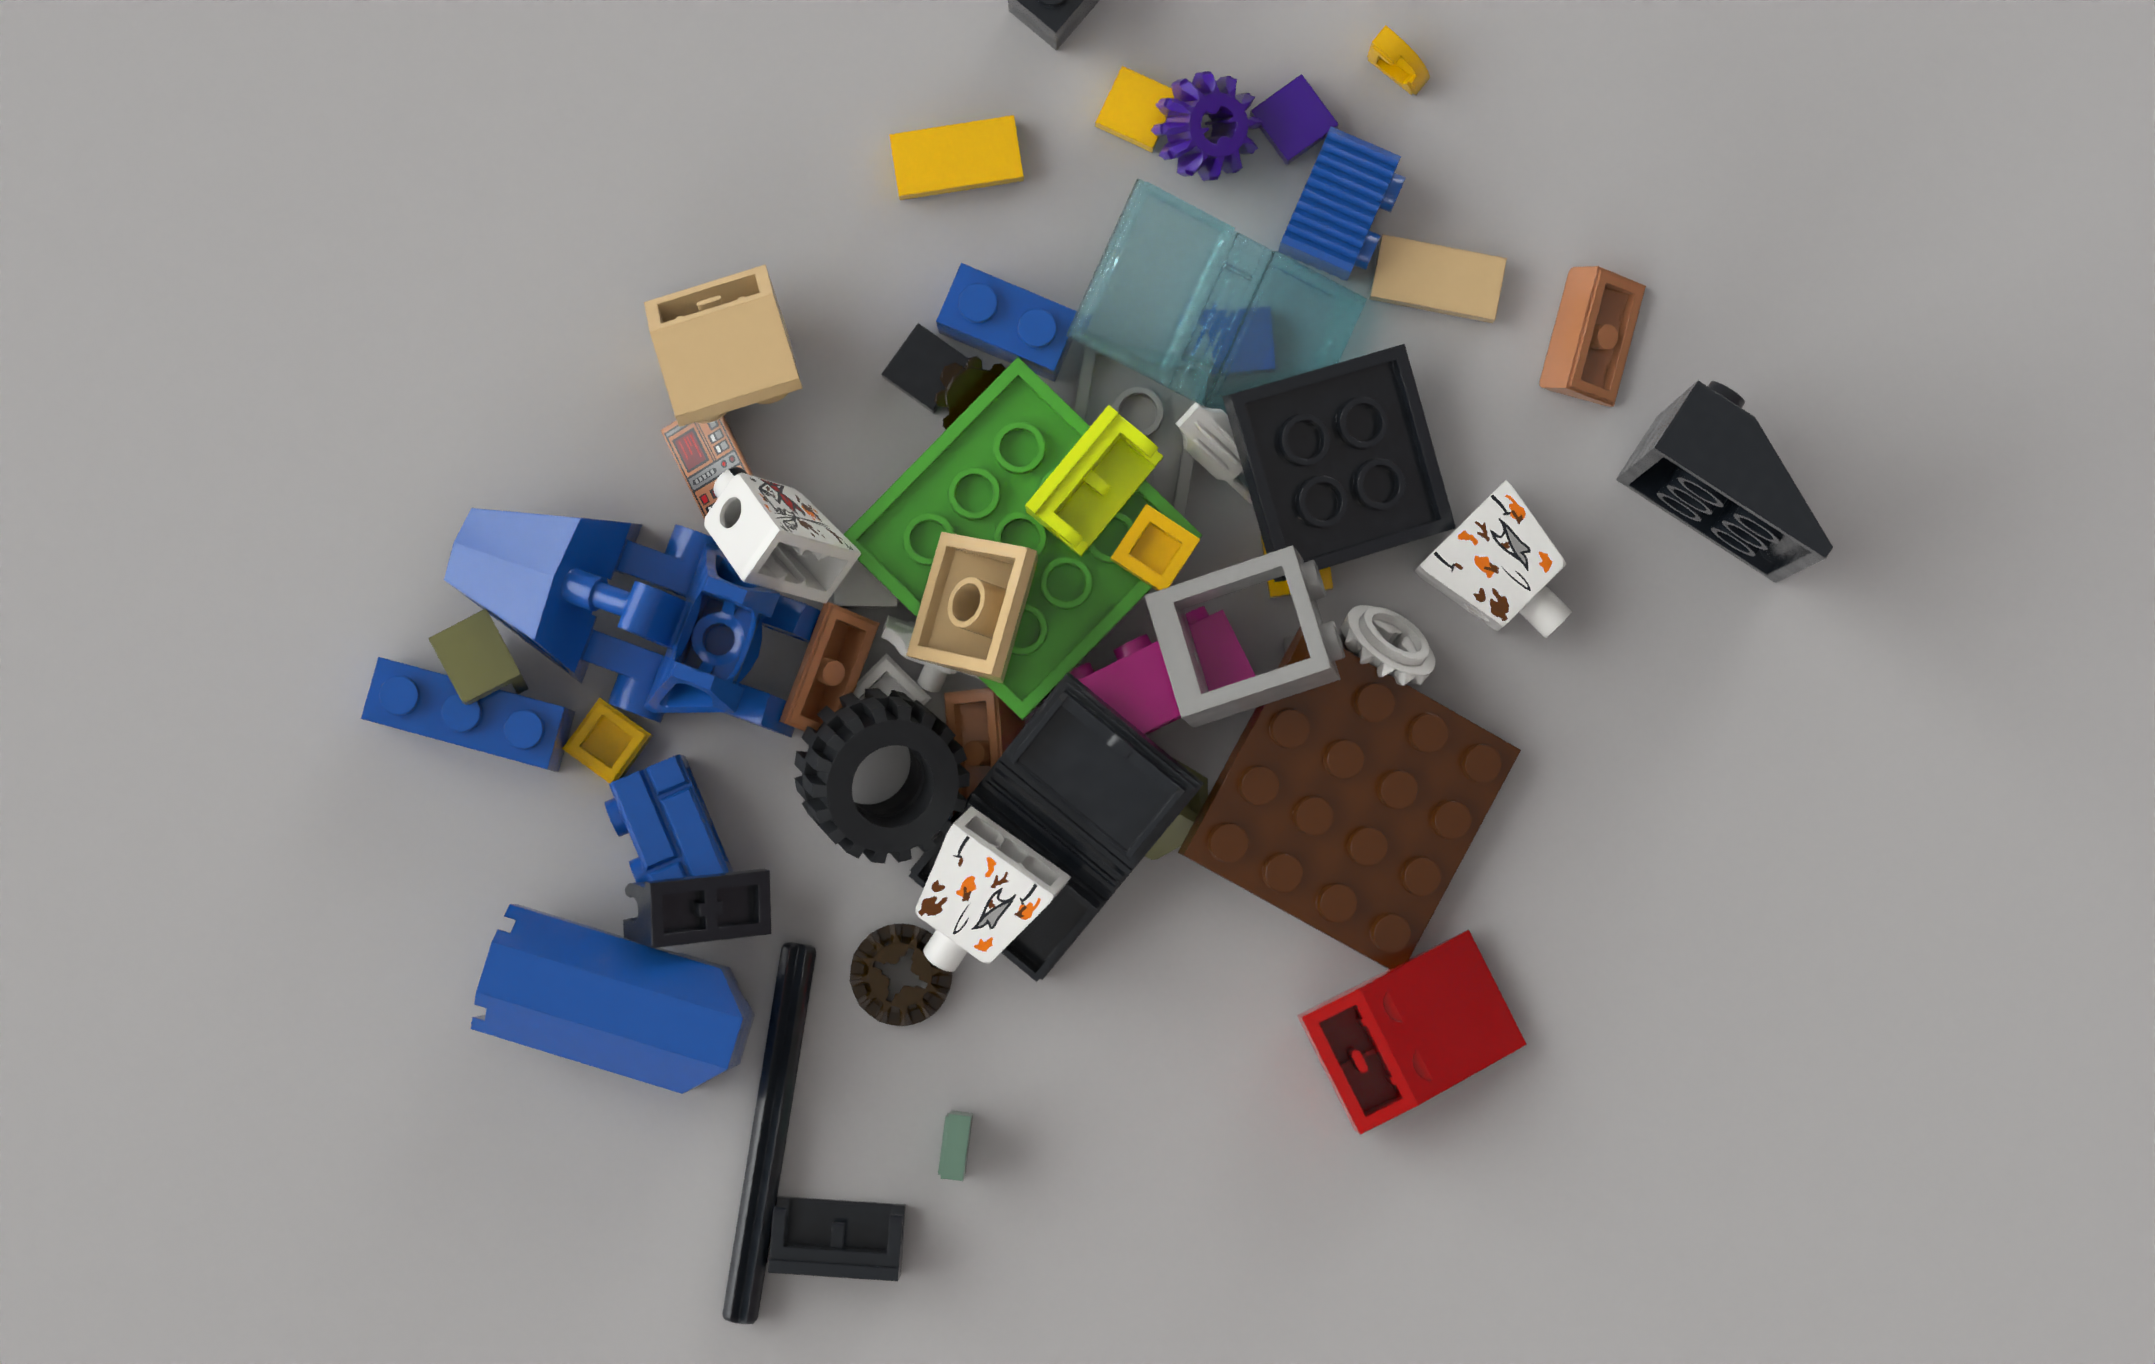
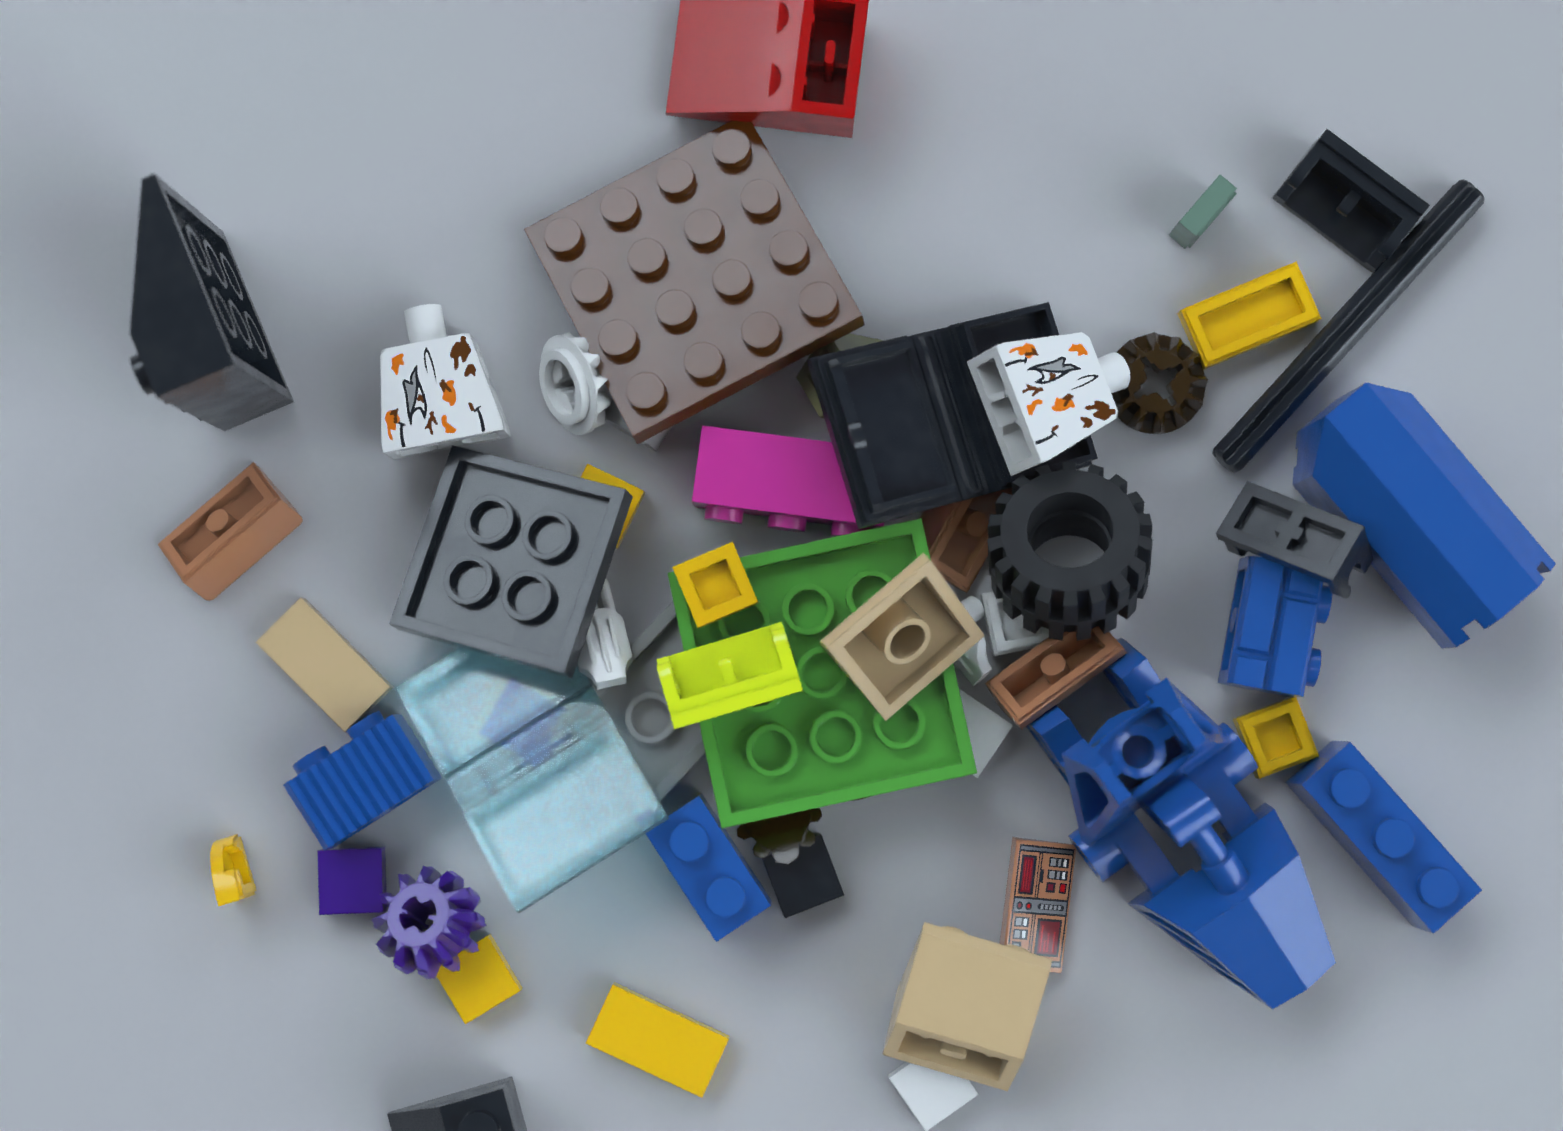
camera: 145 degrees left, 0 degrees up
olive panel [428,609,529,705] -> none
white torso [704,467,861,604] -> none
light grey window [1144,545,1345,728] -> none
none -> white tile [888,1062,979,1131]
none -> yellow tile [1177,261,1322,370]

